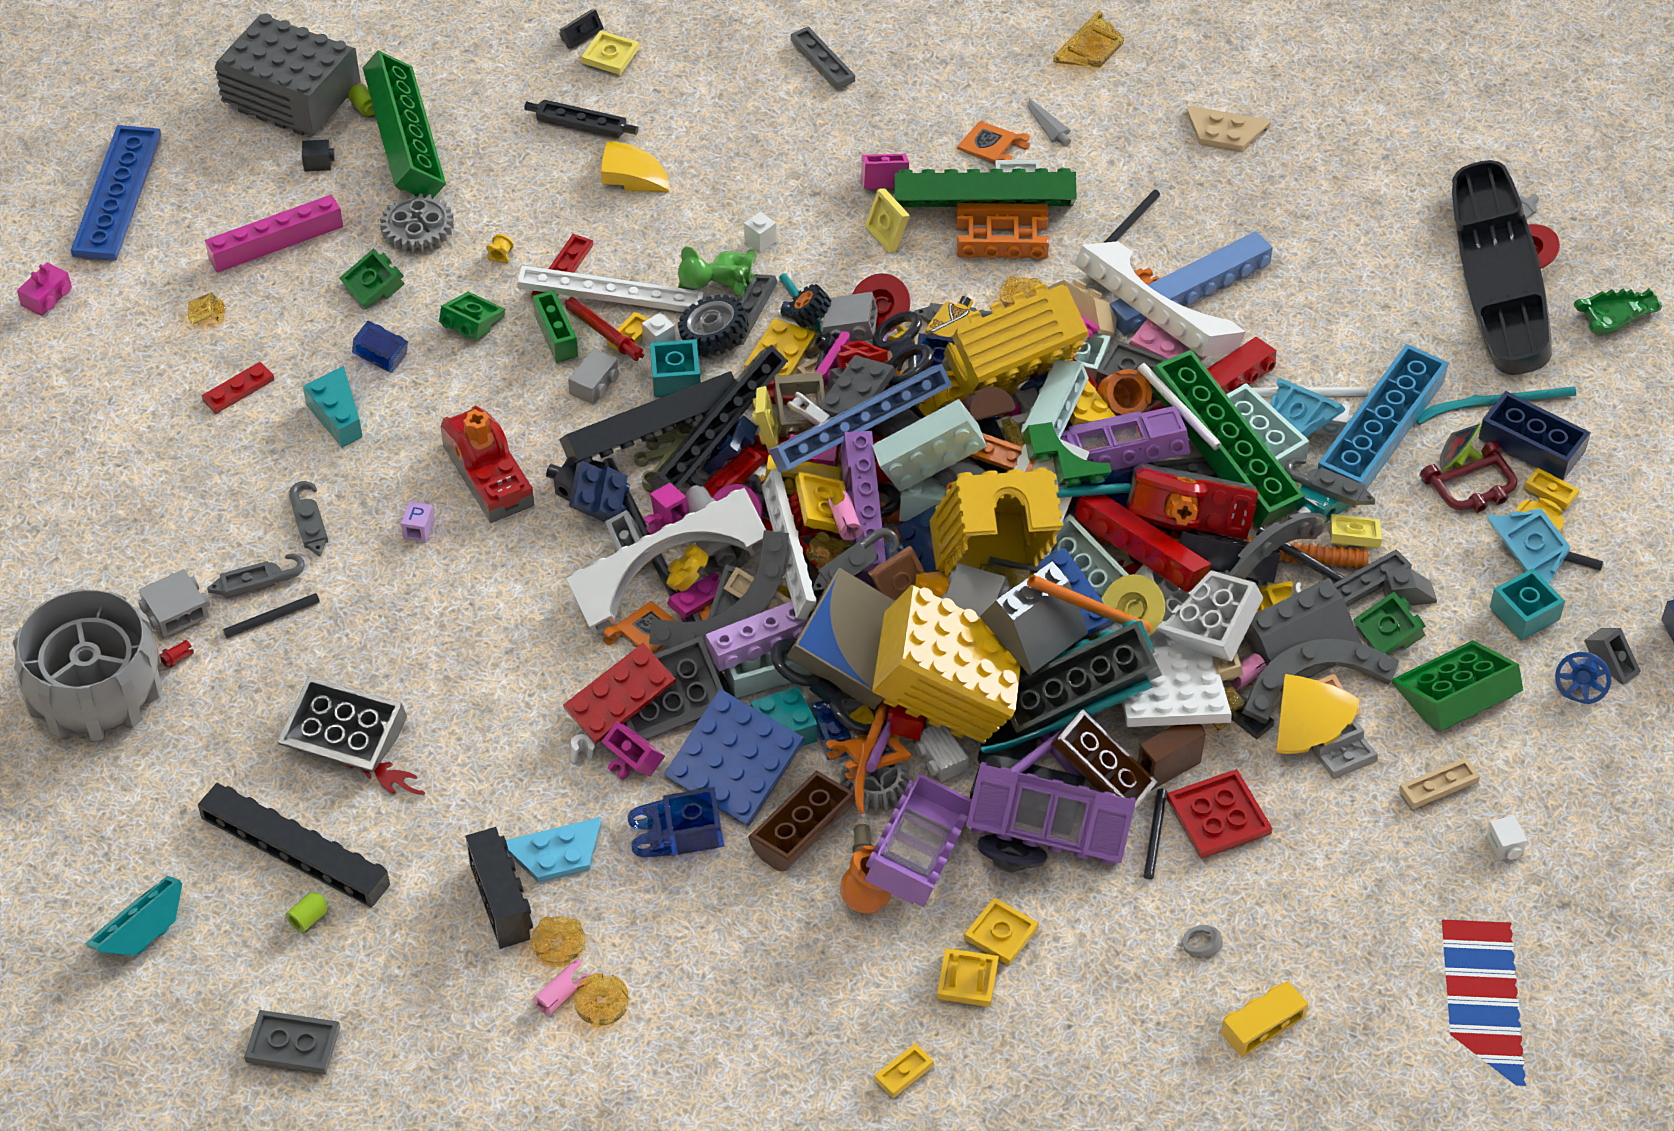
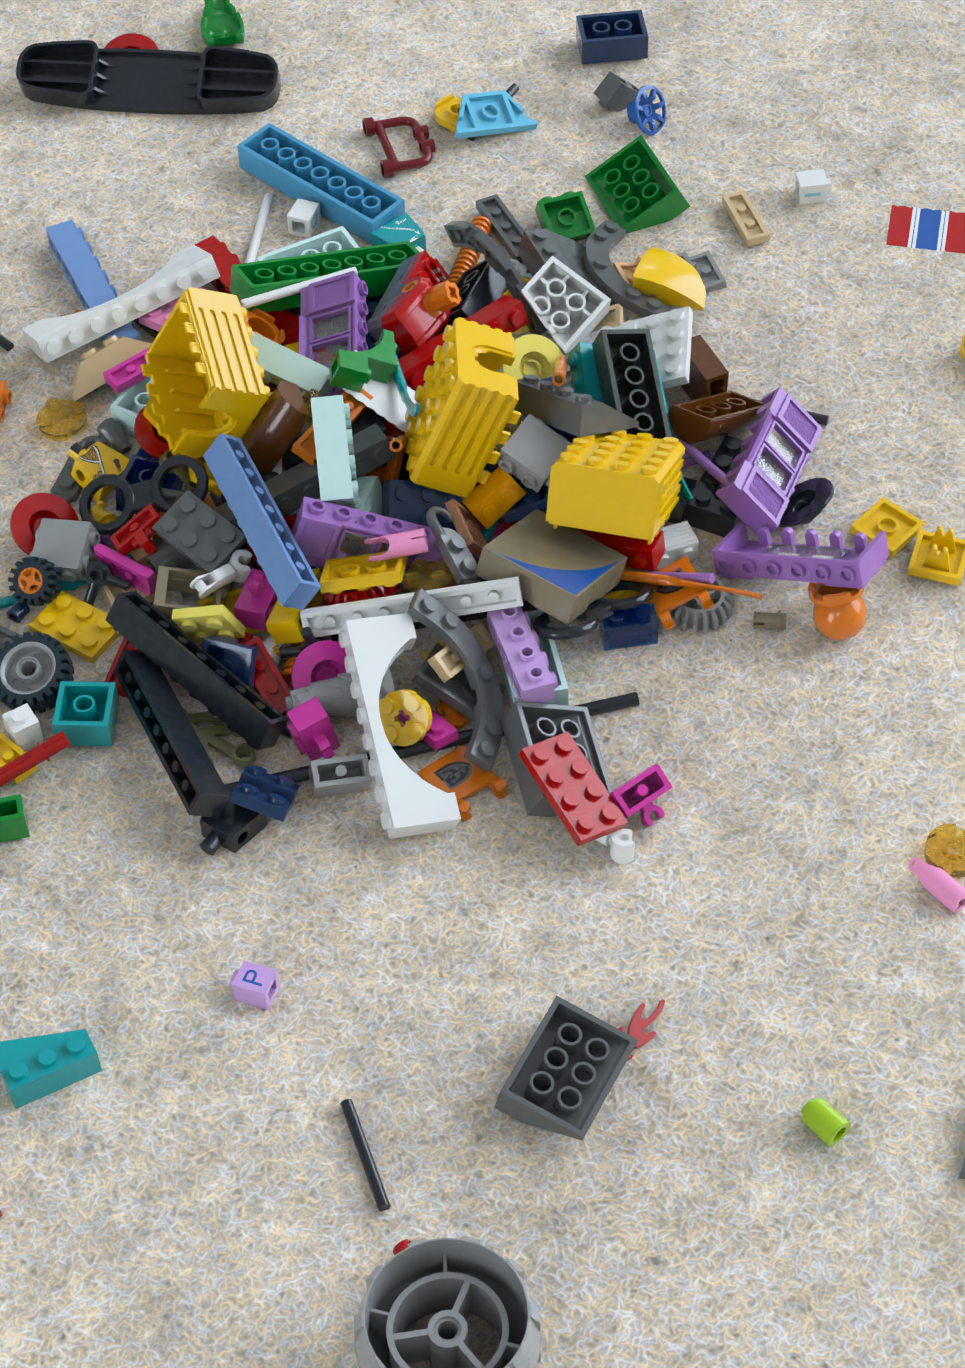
camera: 80 degrees left, 0 degrees up
teal wedge [85,876,182,956] -> none
light grey brick [138,569,210,638] -> none
black brick [197,782,390,908] -> none
dark grey plate [207,554,305,598] -> none
dark grey plate [289,481,328,556] -> none
red piece [440,406,535,524] -> none
black brick [465,827,533,949] -> none
medium azure wing [506,817,601,883] -> none
clear yellow plate [531,916,586,967] -> none
light grey brick [568,349,619,404] -> none
clear blue brick [627,787,725,857] -> none
blue plate [663,689,806,827] -> none
reddish brown brick [748,770,856,871] -> none
teal brick [750,686,817,747] -> none
red plate [1166,769,1273,859] -> none
light grey piece [1182,925,1223,956] -> none
black bar [1256,527,1345,583] -> none
medium azure wing [1271,377,1346,437] -> none
dark grey plate [1285,458,1375,508] -> none
light yellow plate [1330,514,1382,549] -> none
dark grey slope [1382,568,1437,606] -> none
teal piece [1417,386,1576,425] -> none
shield [1440,424,1482,472] -> none
dark blue brick [1478,391,1591,480] -> none
teal brick [1490,568,1565,641] -> none
yellow plate [1524,468,1580,510] -> none

